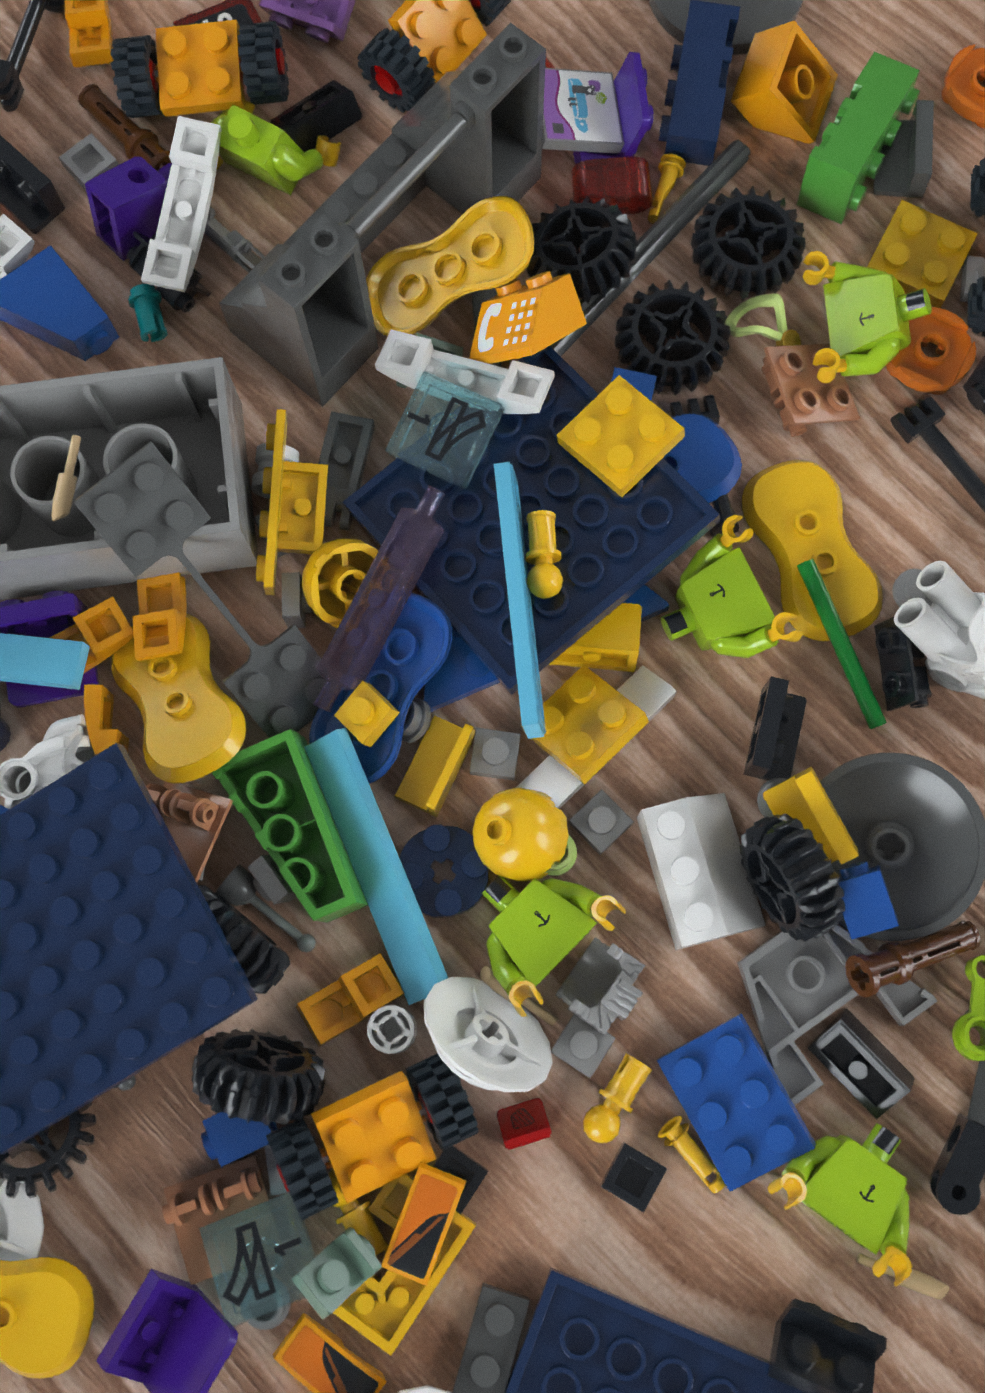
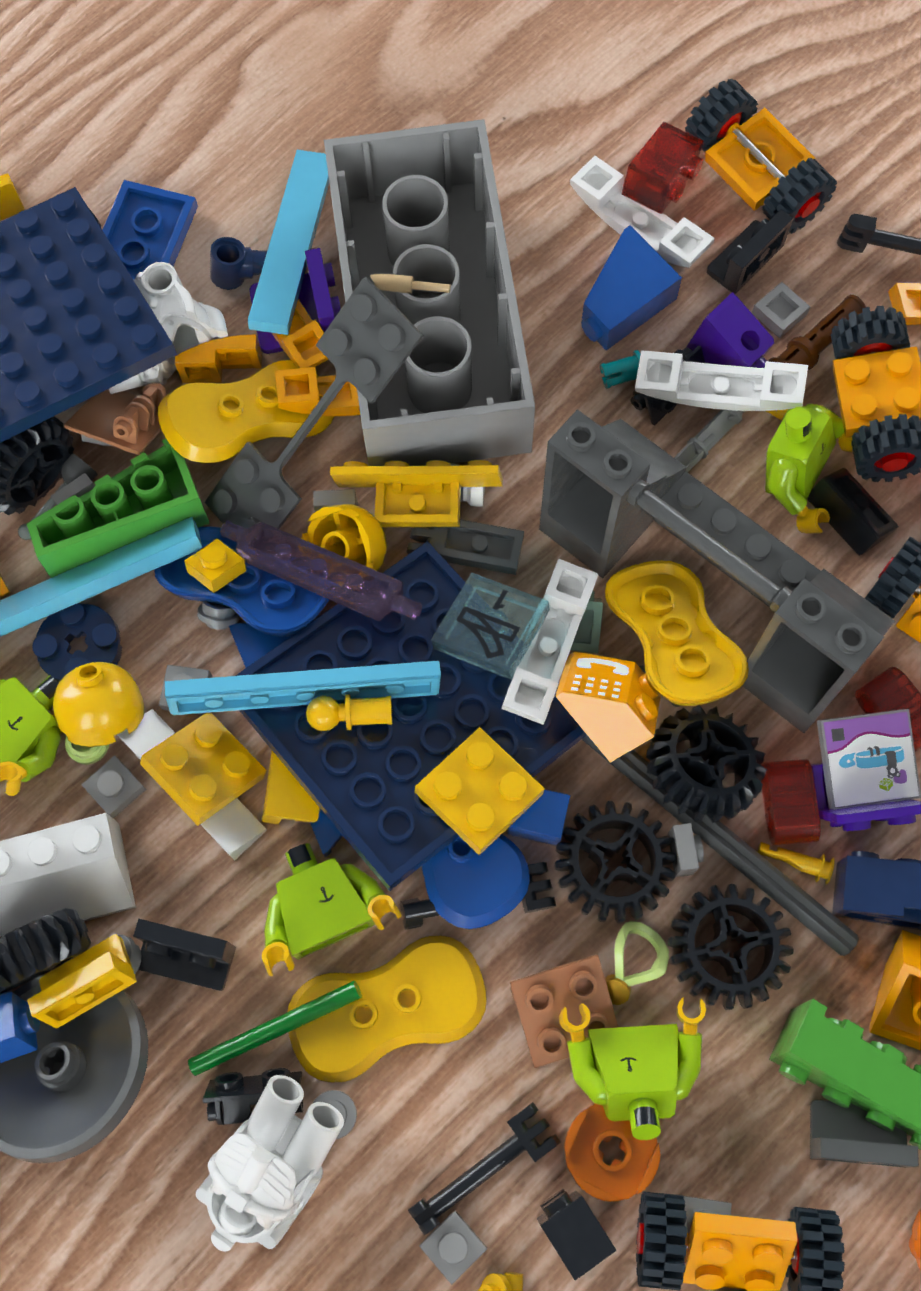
camera: 90 degrees right, 5 degrees down
yellow panel [395,715,475,817] -> none
yellow plate [867,200,978,308] -> none
none -> light grey plate [668,823,704,877]

